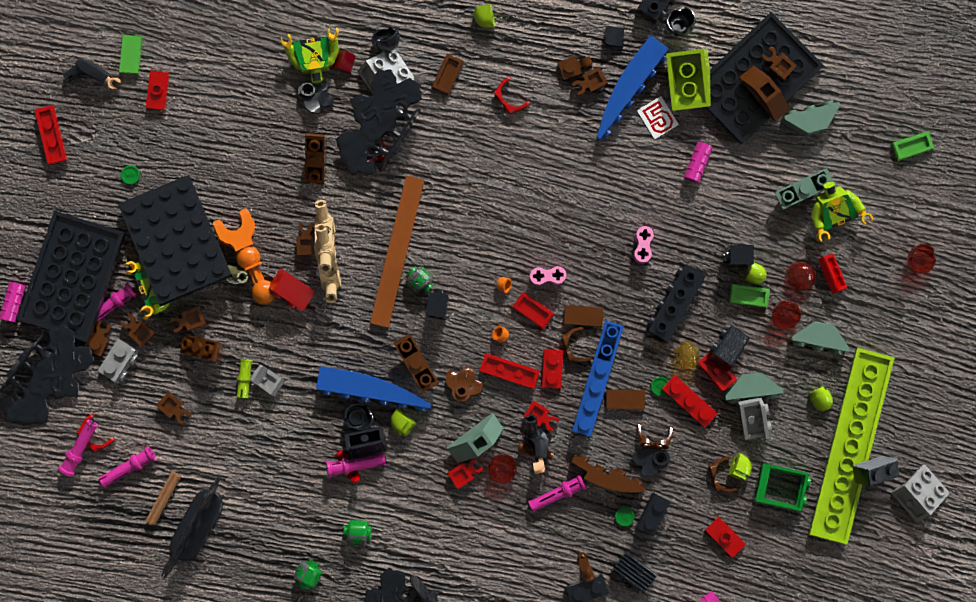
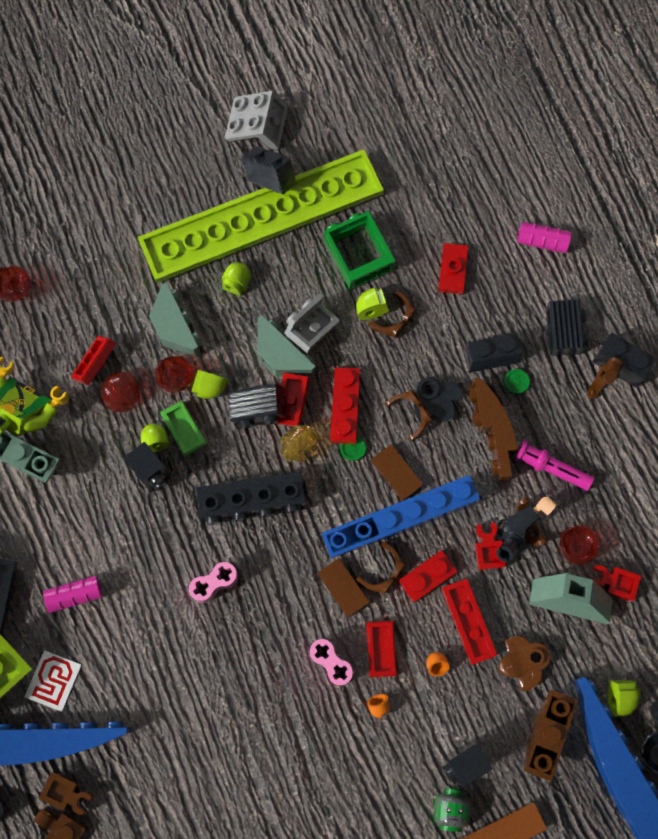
camera: 130 degrees left, 10 degrees down
none -> lime piece [191,370,229,399]

